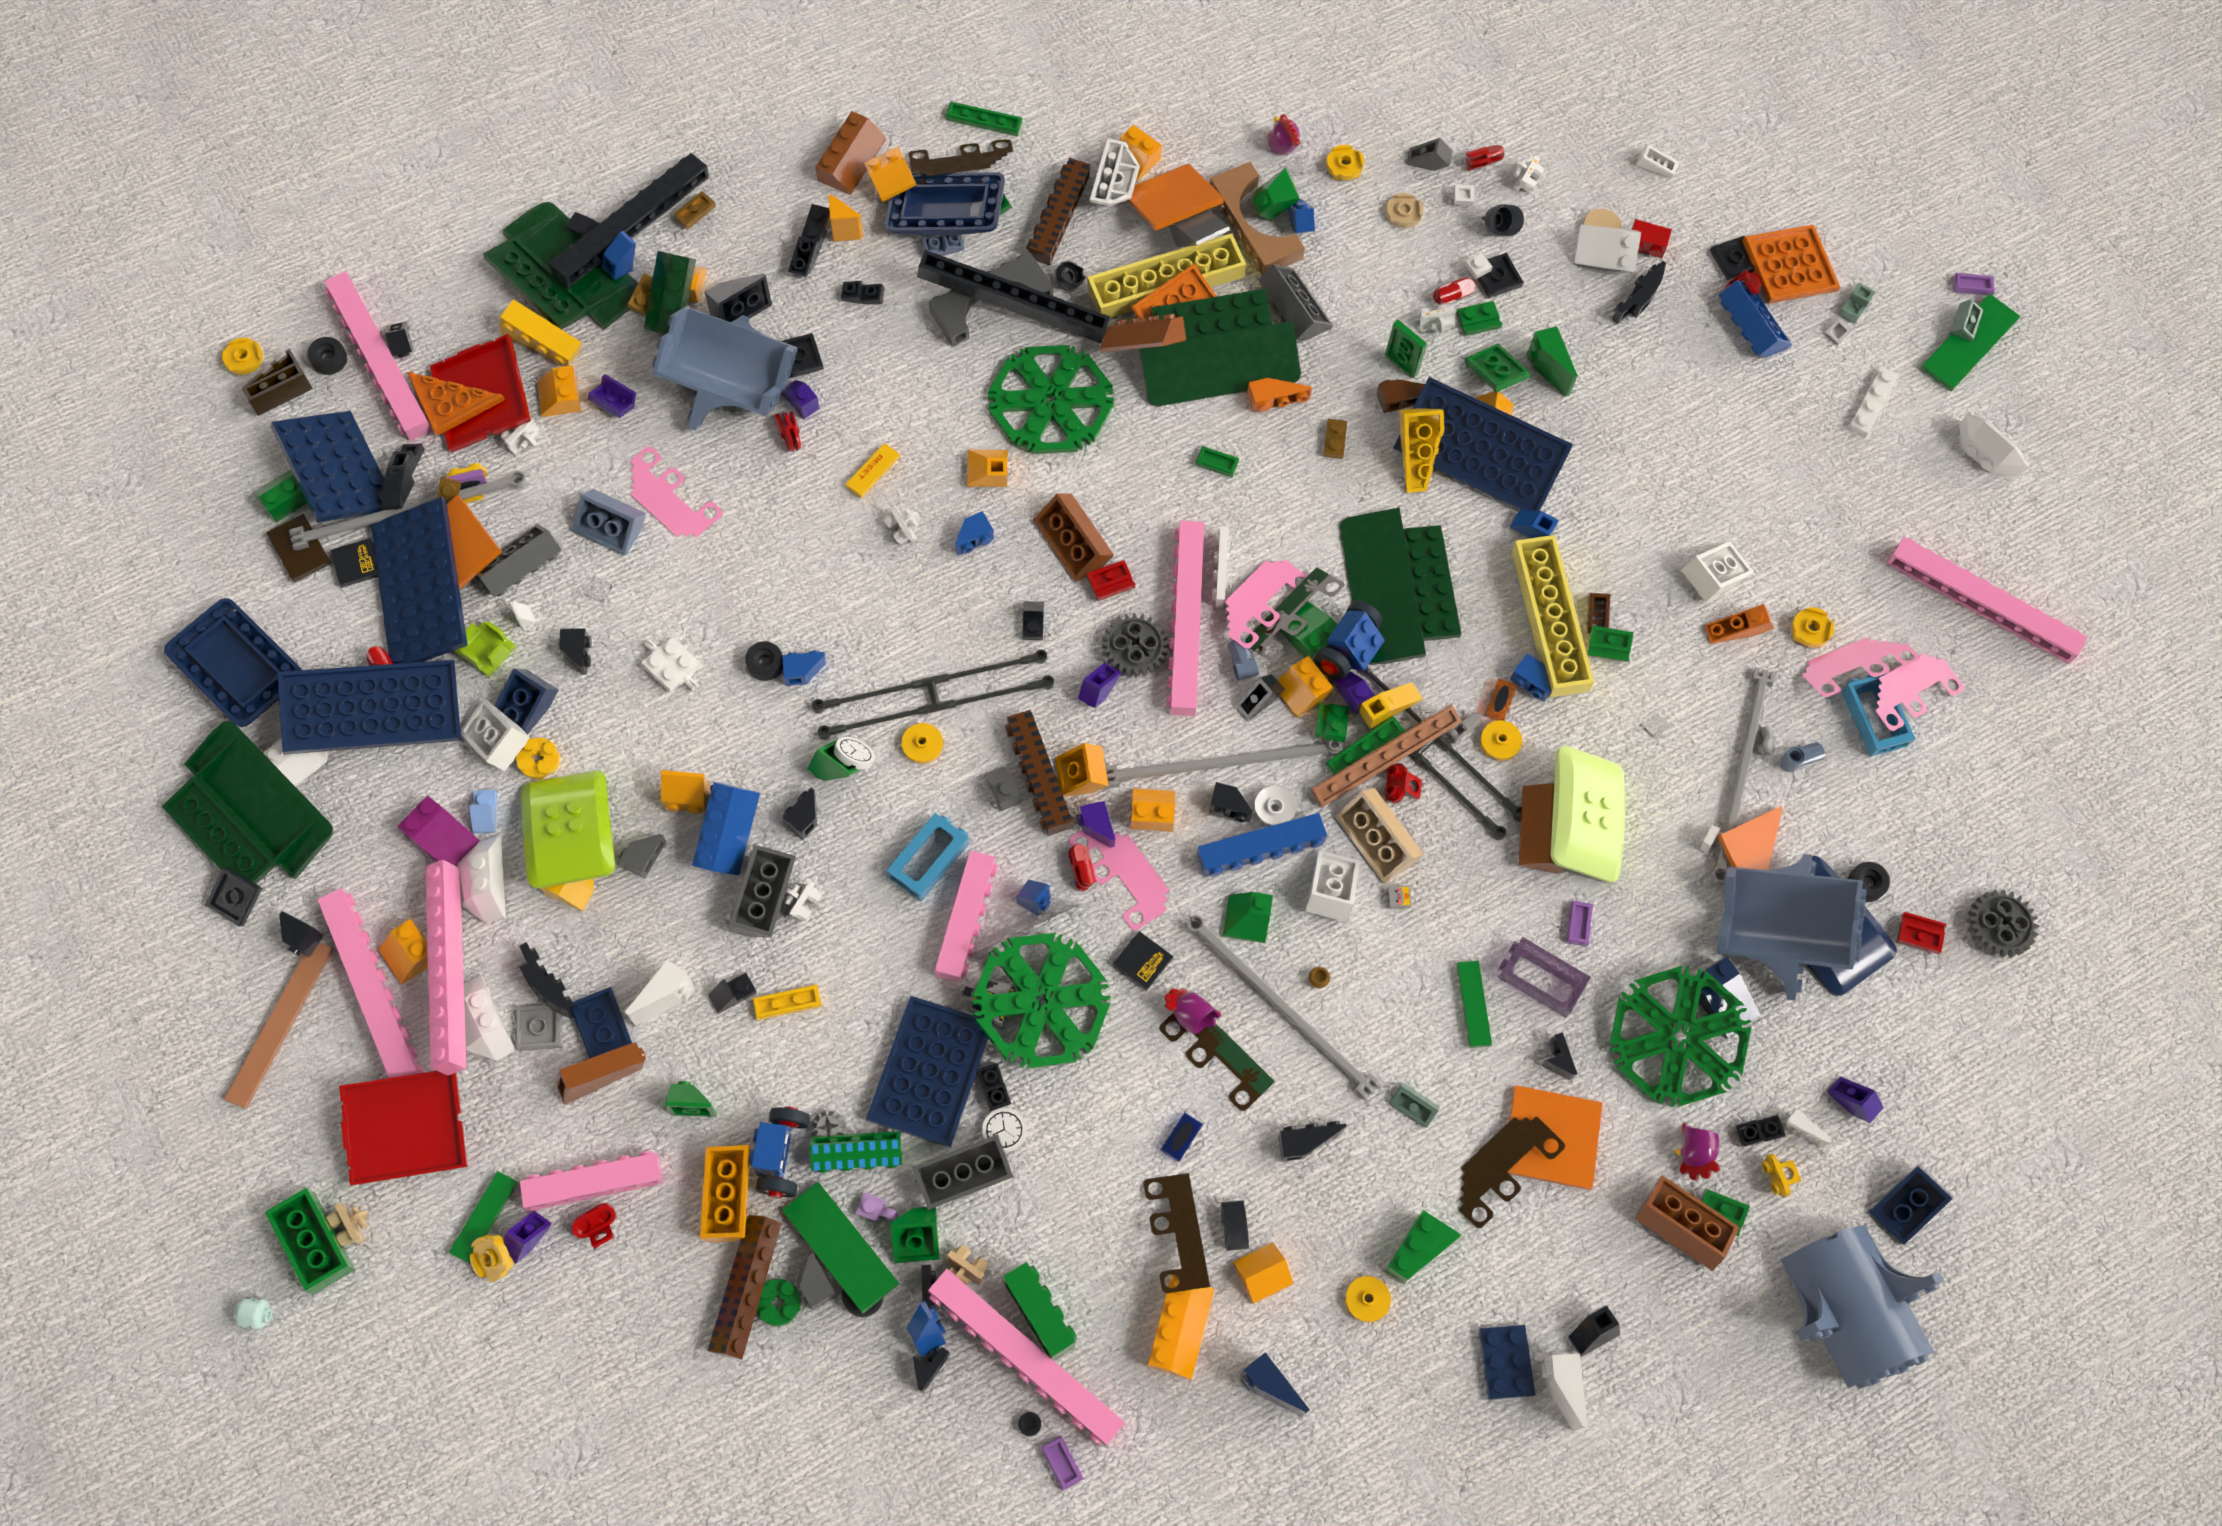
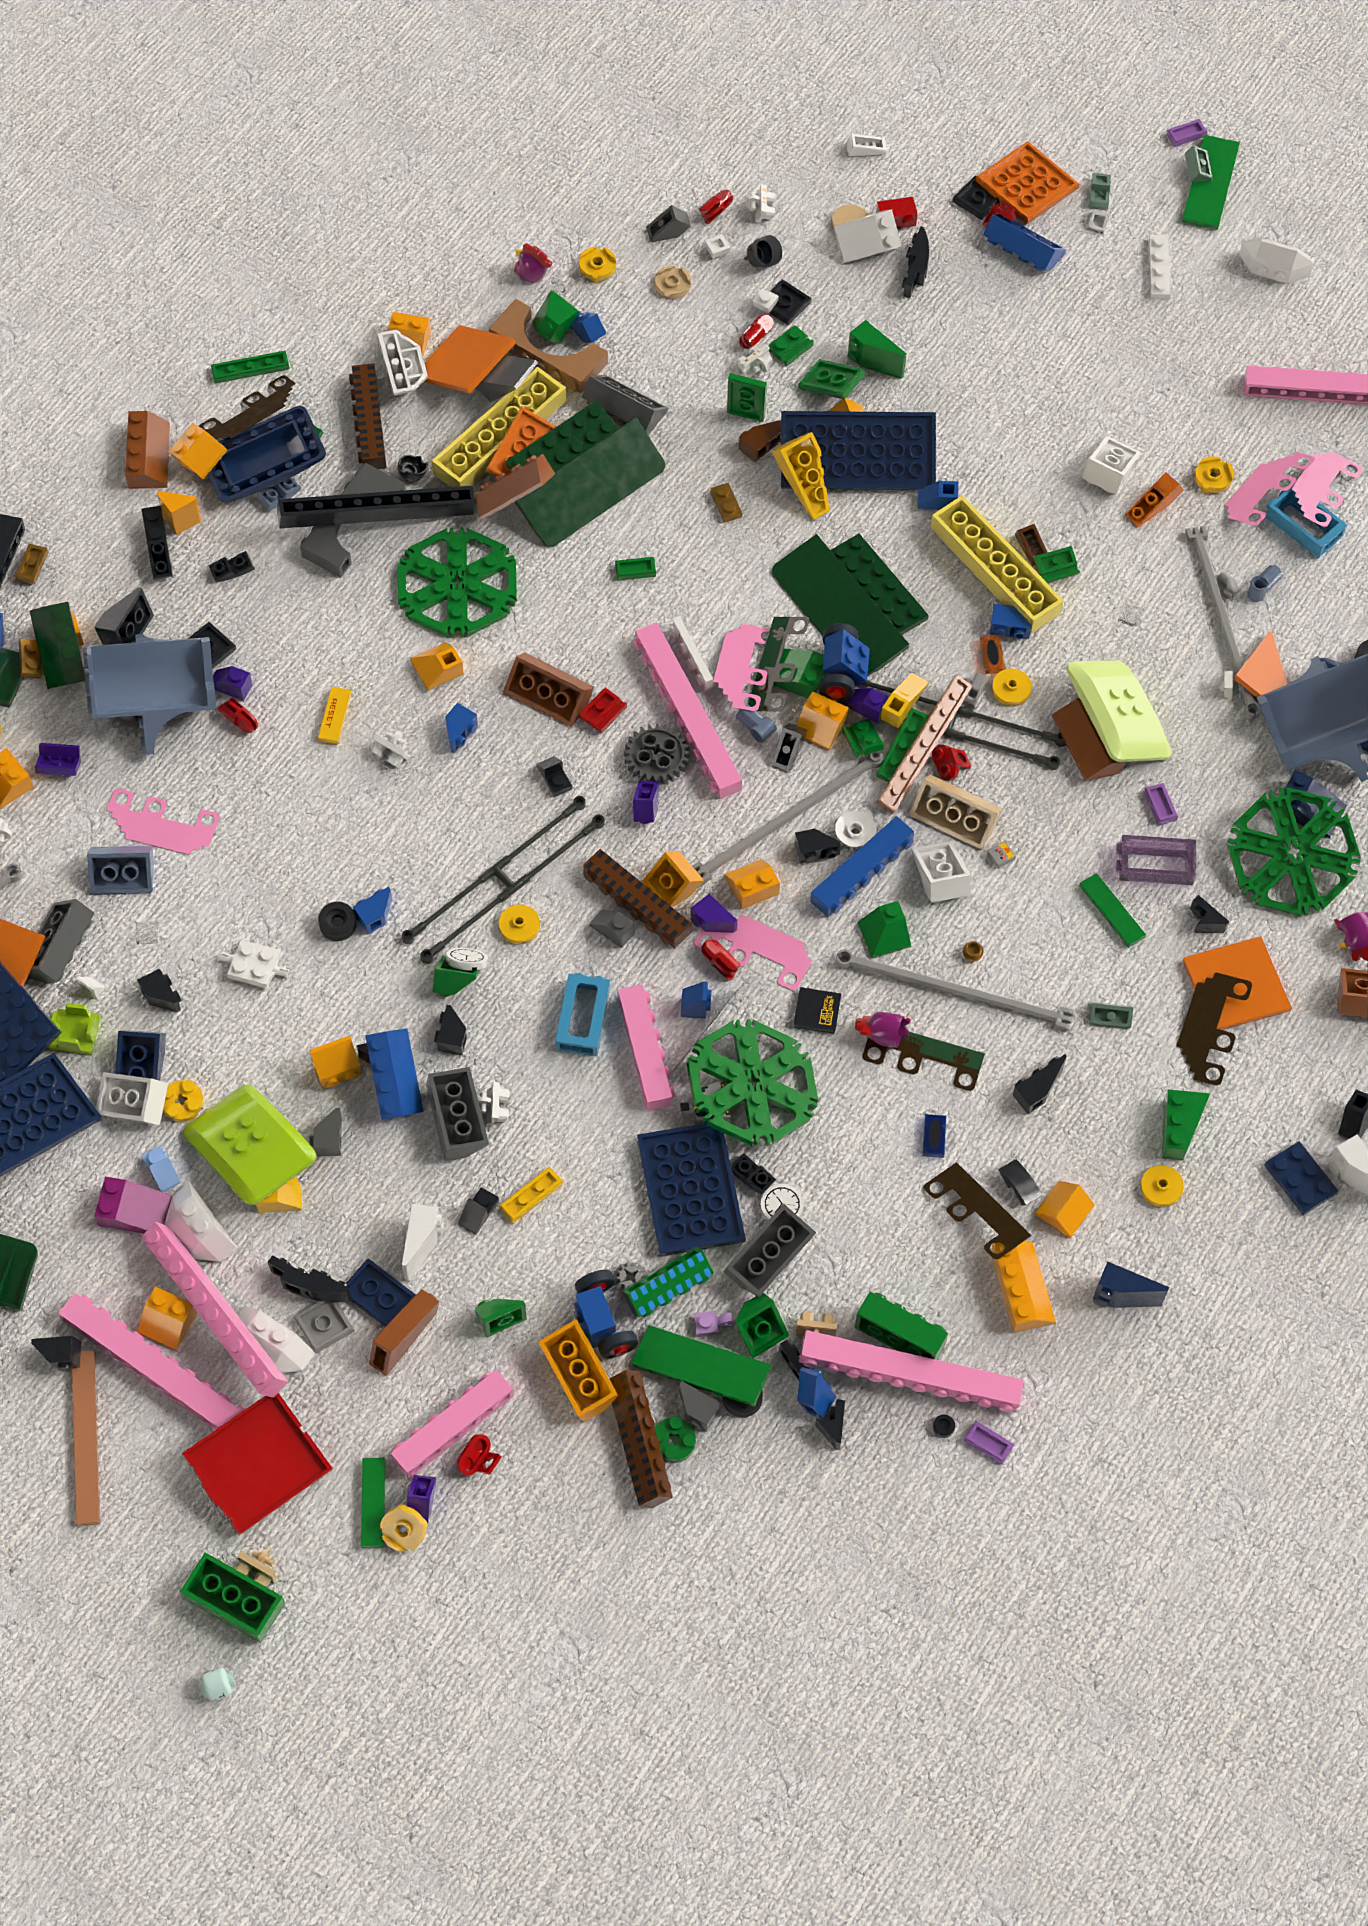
camera: 25 degrees left, 5 degrees down
orange slope [1247,378,1312,412] -> none

